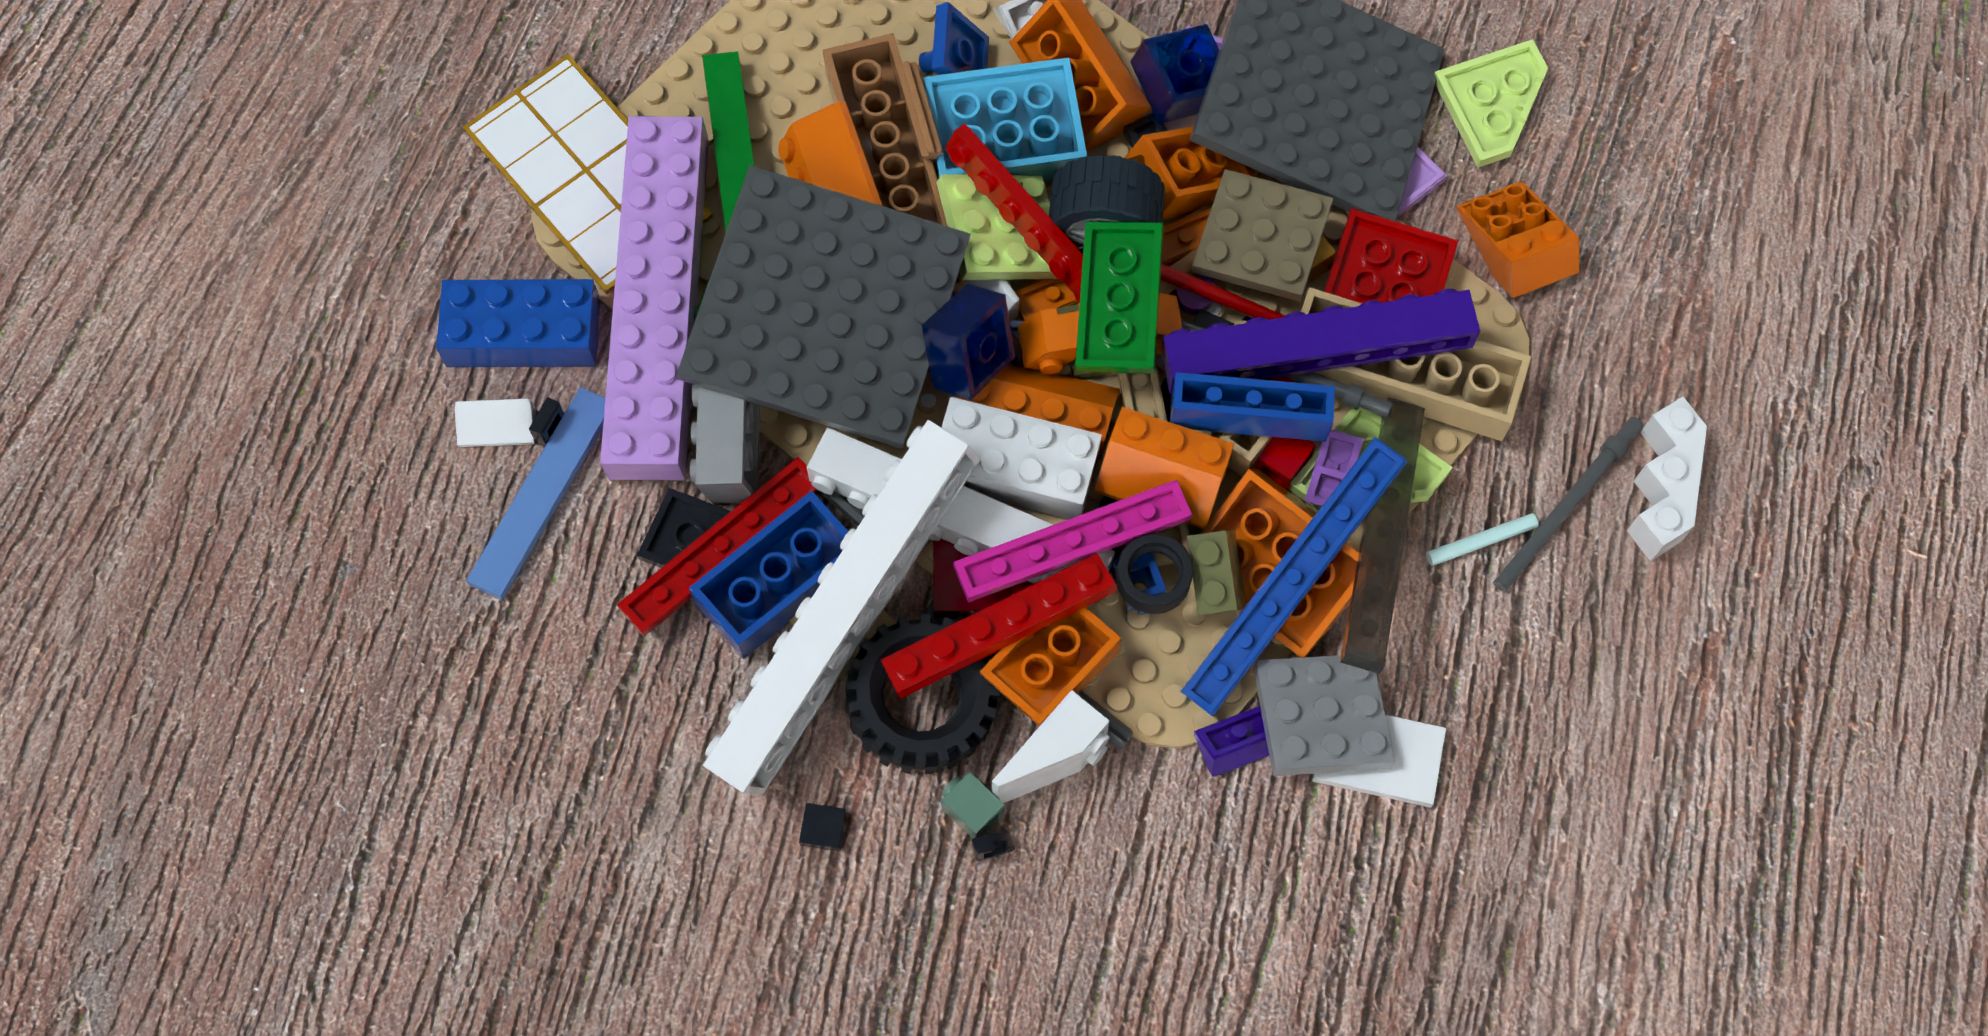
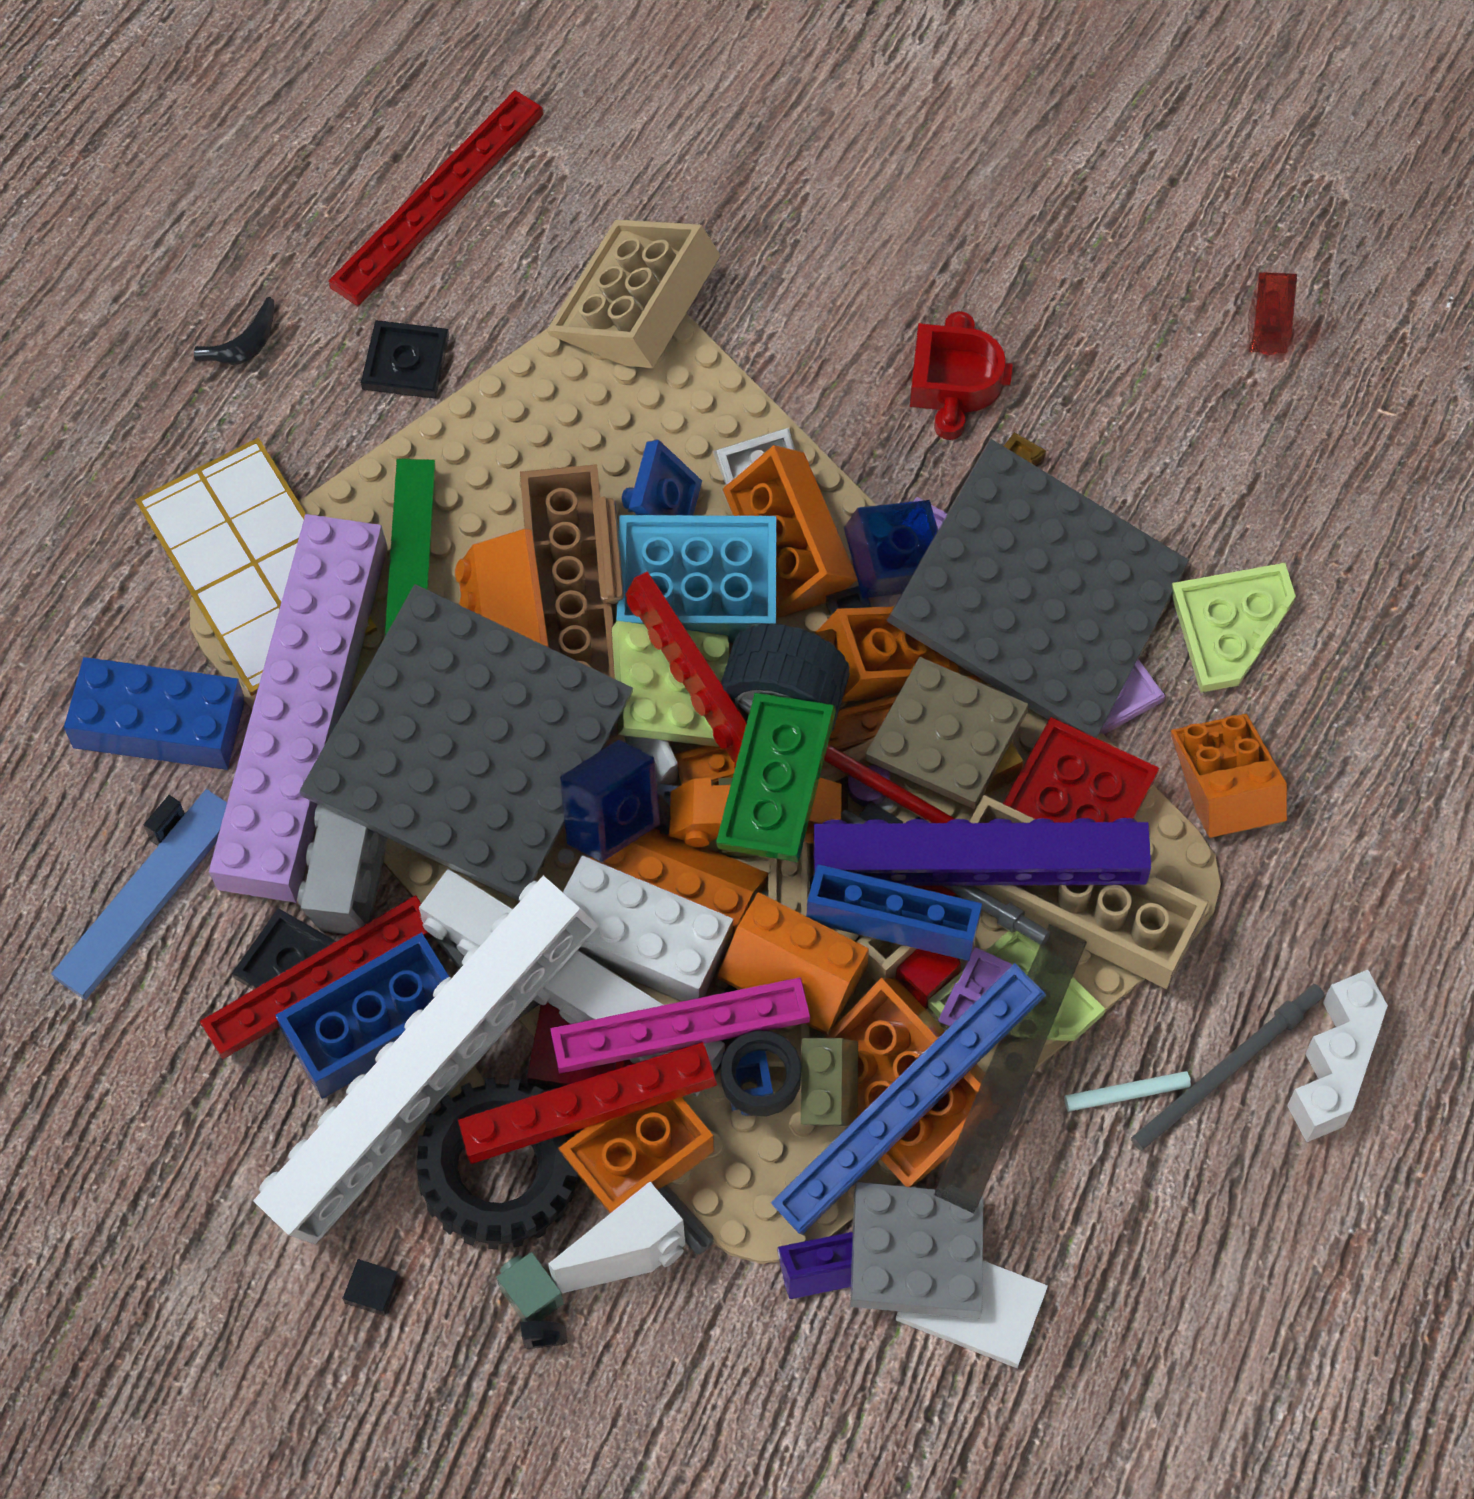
camera: 10 degrees right, 5 degrees down
white slope [455,399,536,447] -> none

